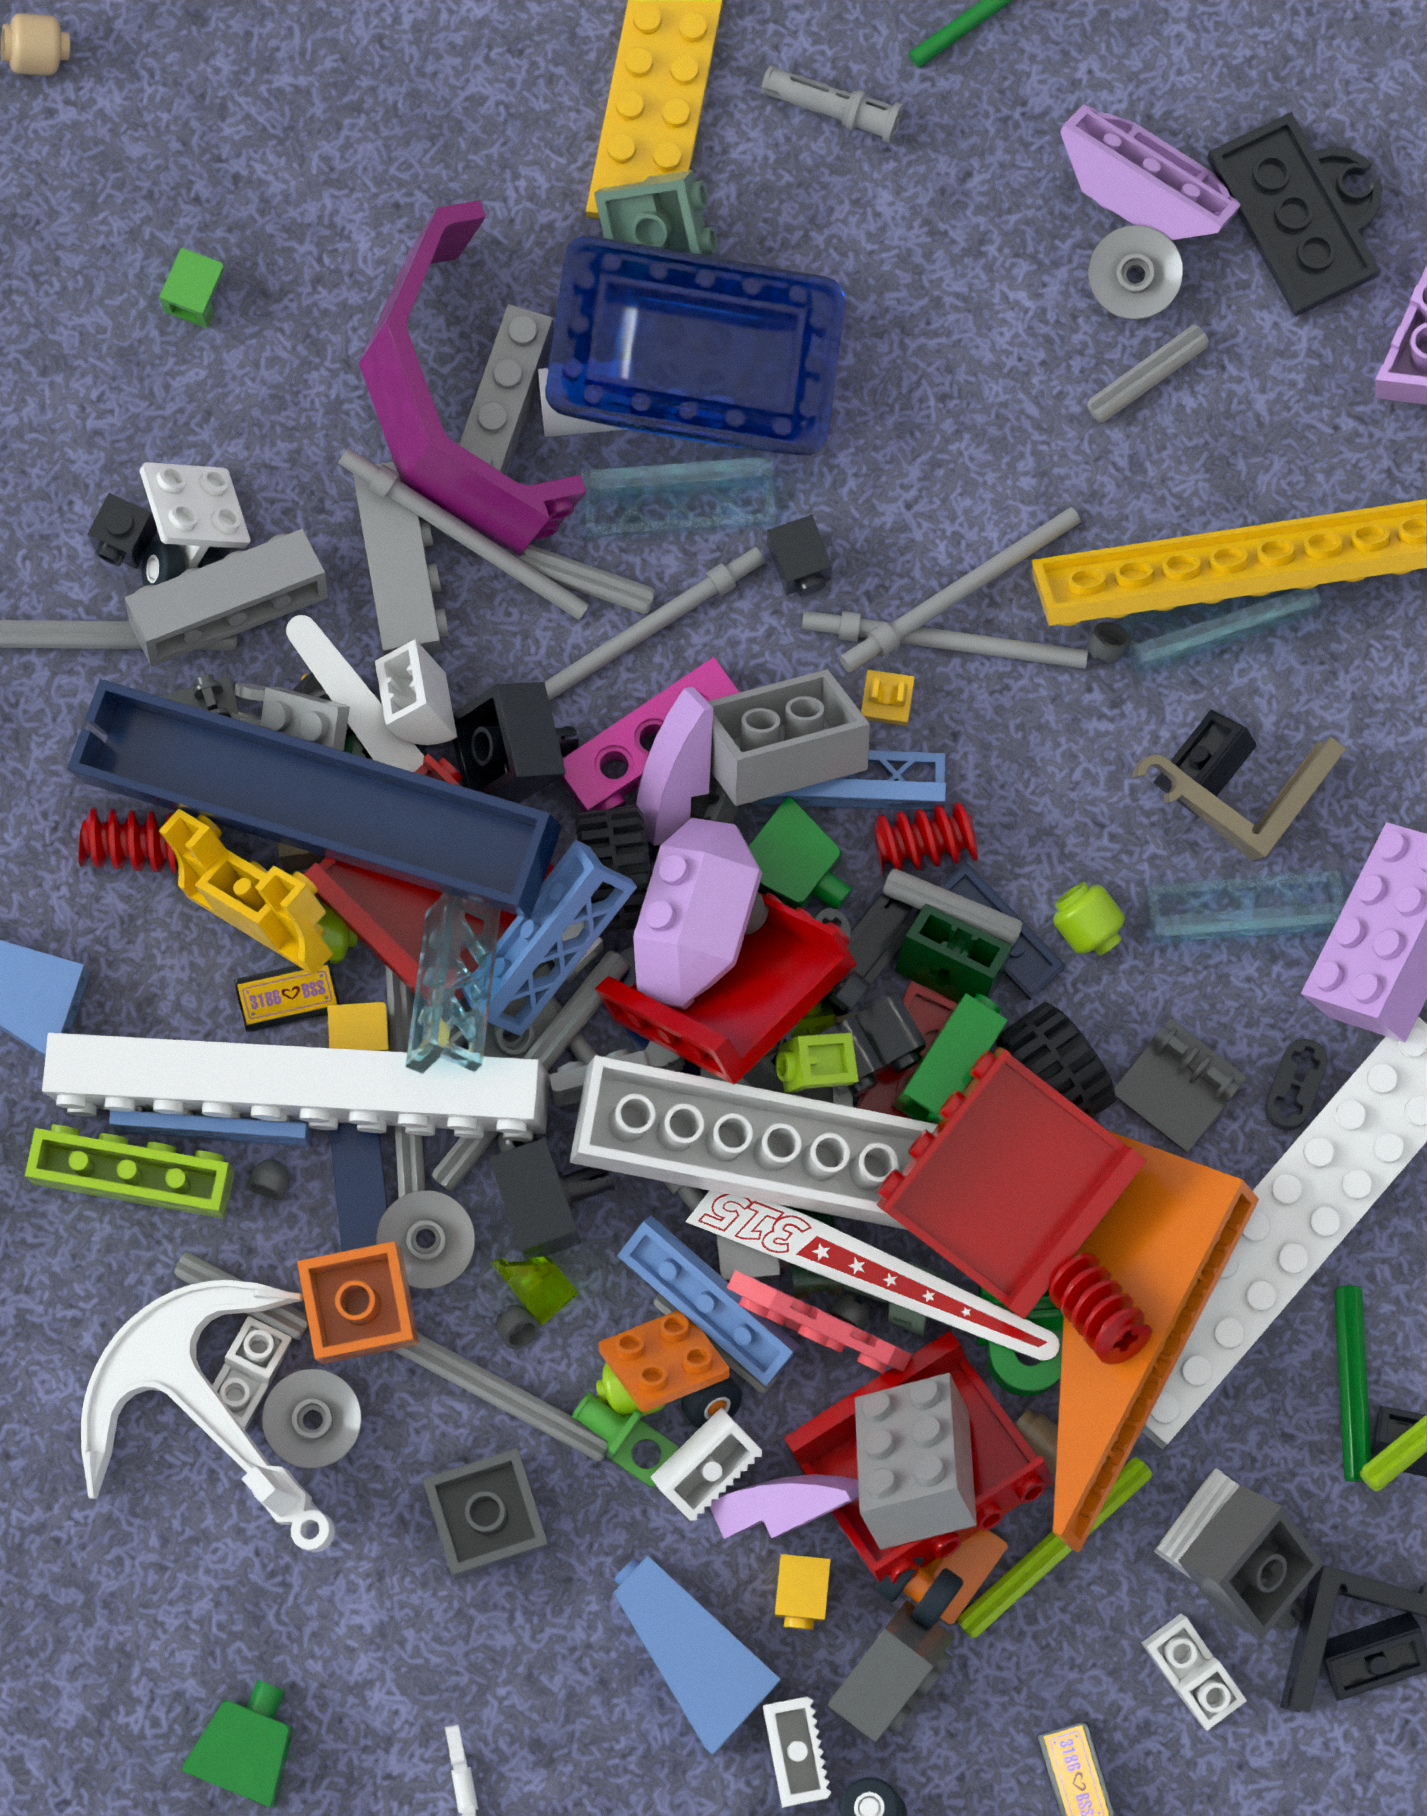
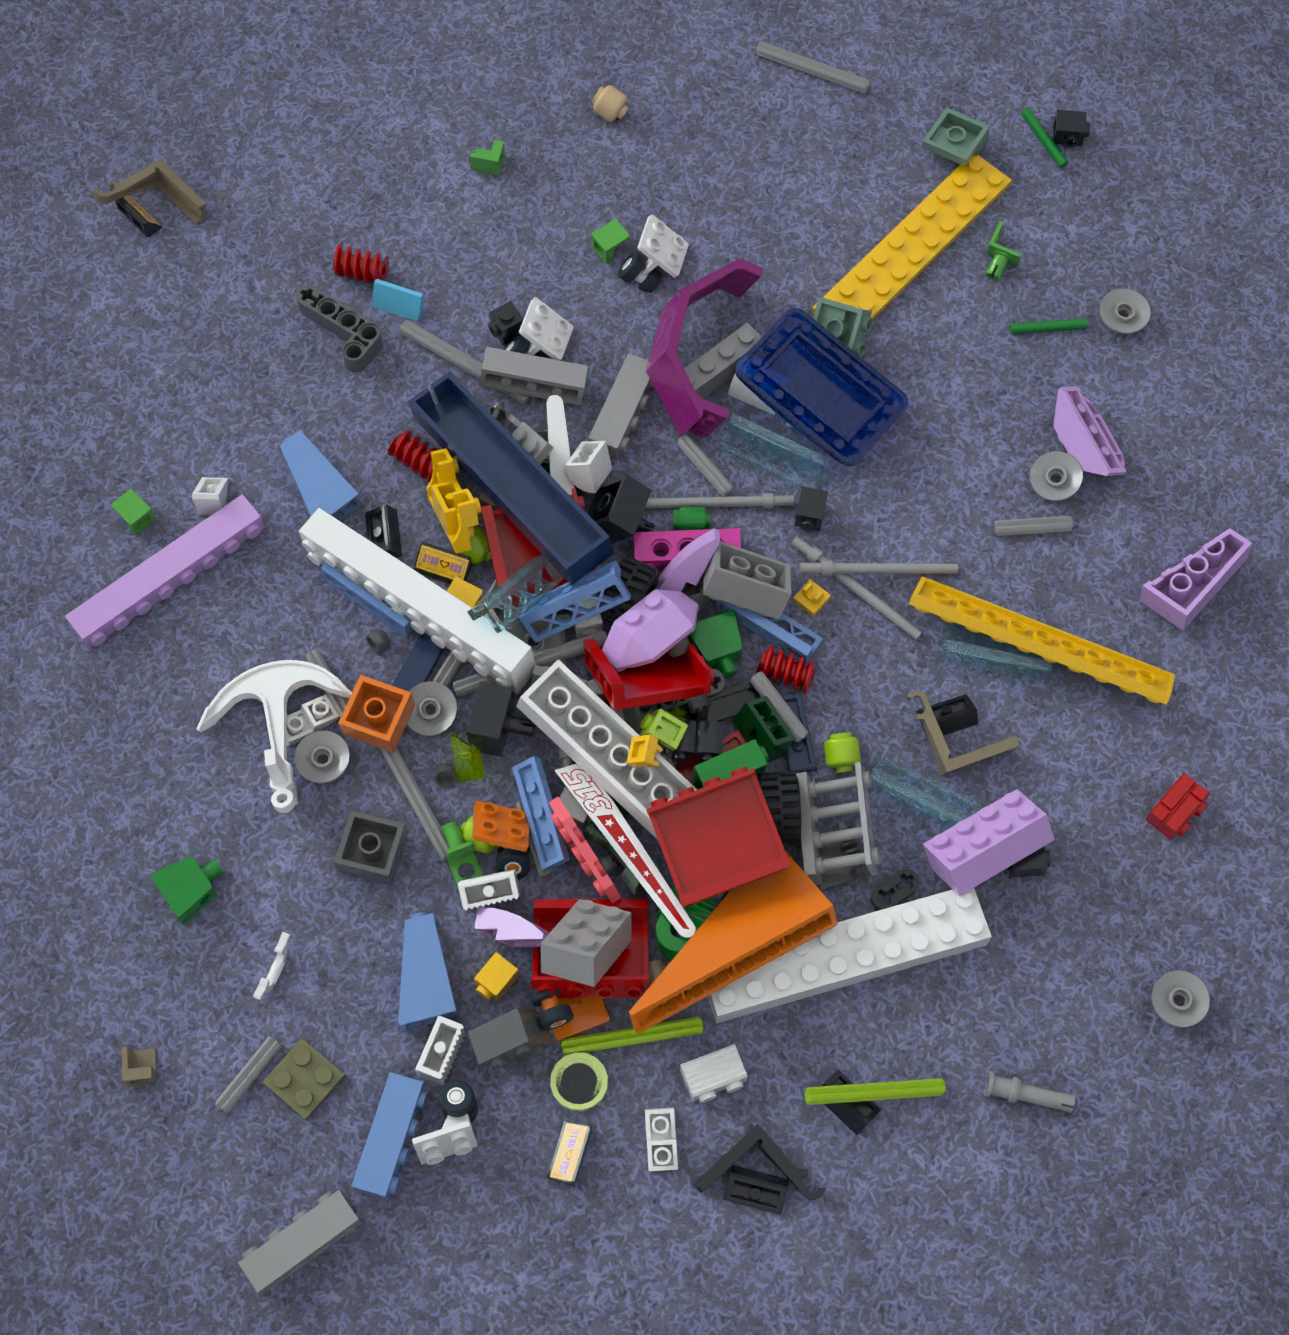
camera: 30 degrees right, 10 degrees down
lime brick [25,1125,235,1219] -> none
light grey bar [338,447,589,620] -> none
light grey pin [760,65,904,144] -> none
red piece [1049,1252,1153,1365] -> none
dark grey hinge [1089,622,1130,665] -> none
dark grey brick [1178,1485,1324,1640] -> none
black plate [1207,112,1383,317] -> none
green axle [1334,1285,1372,1482] -> none
none -> black slope [365,504,402,558]
none -> tile [550,1052,608,1112]
none -> white plate [618,214,689,293]
none -> yellow tile [626,734,662,768]
none -> green brick [673,507,711,531]
none -> light grey fence [796,762,881,885]

